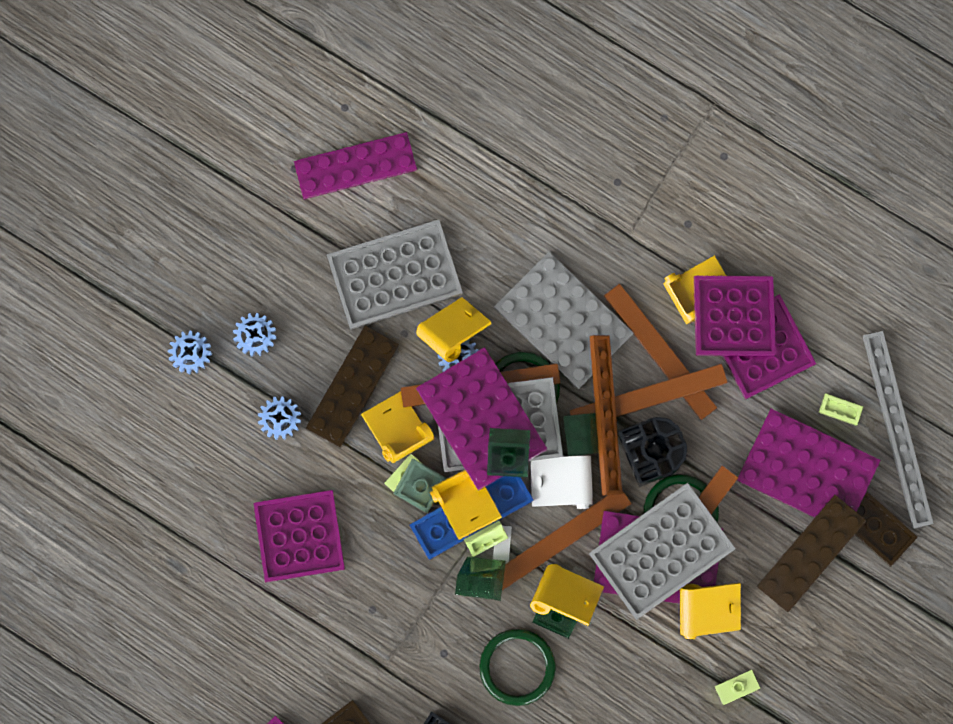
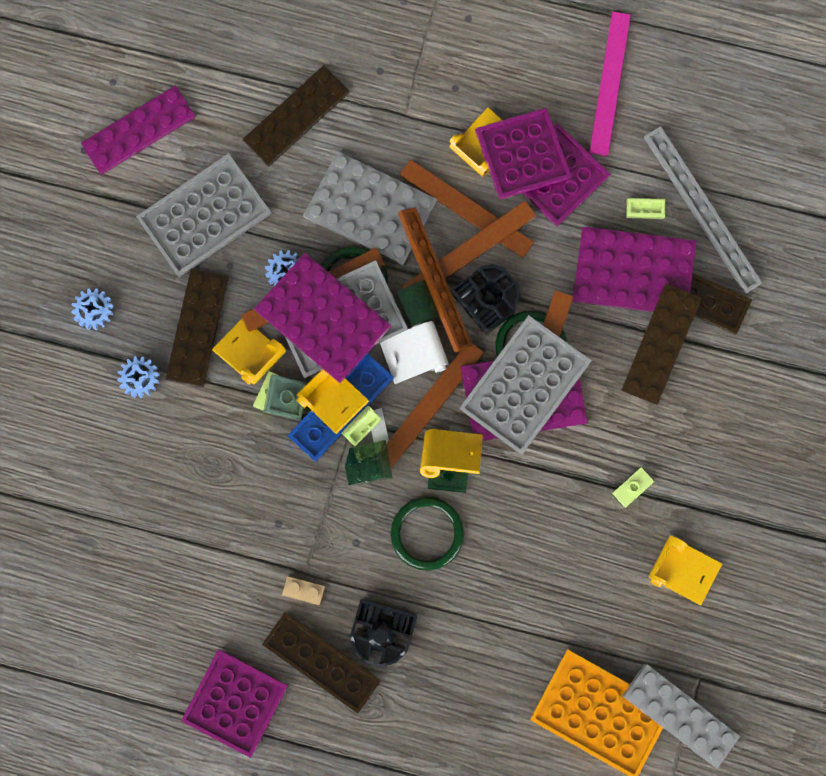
camera: 10 degrees left, 0 degrees up
light blue gear [168,330,212,374] -> none
magenta plate [253,490,345,583] -> none
yellow door [416,297,491,362] -> none
clear green slope [487,428,530,478] -> none
yellow door [680,582,741,639] -> none
none -> dark brown plate [243,65,349,167]
none -> tan plate [282,576,325,605]
none -> dark pink tile [589,12,631,156]

